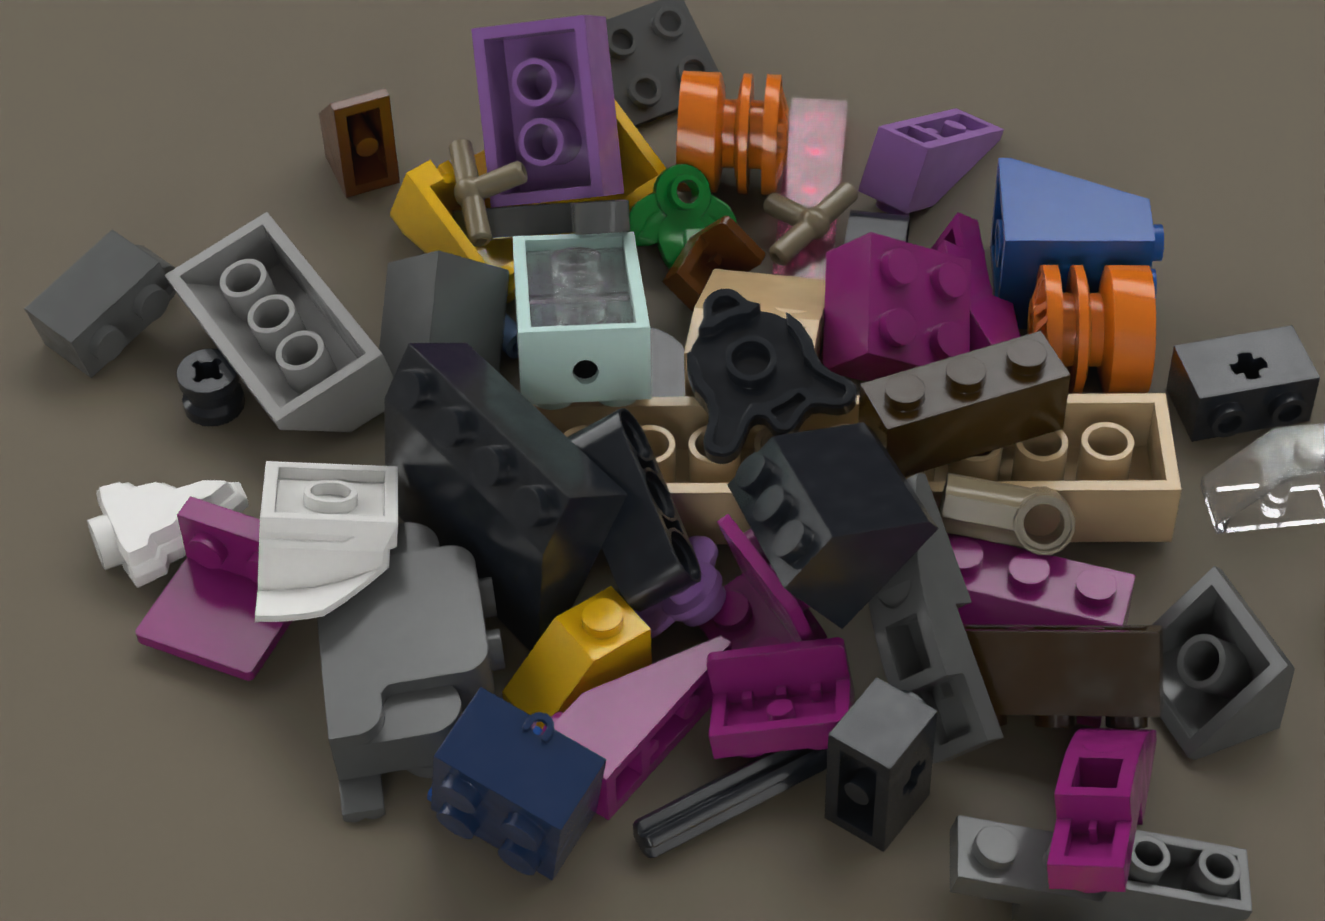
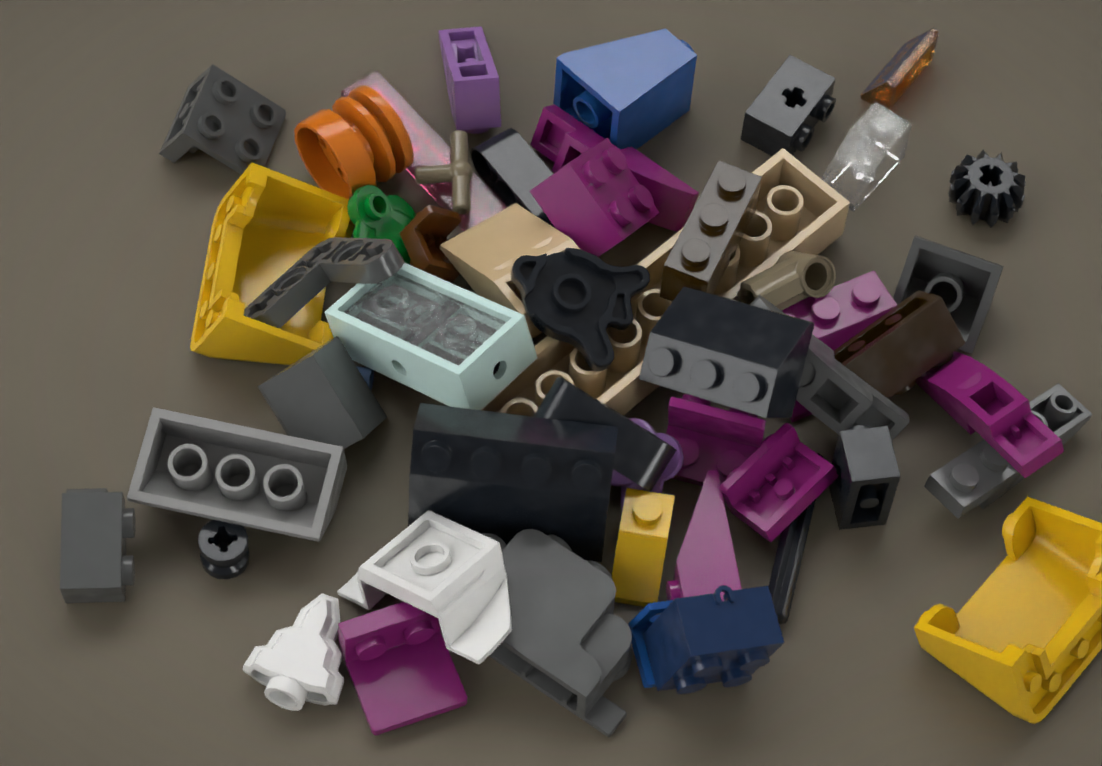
camera: 50 degrees left, 10 degrees up
reddish brown slope [319,88,400,198] -> none
dark tan piece [449,138,528,247] -> none
medium lavender brick [471,15,624,208] -> none
orange wheel [1027,265,1156,394] -> none

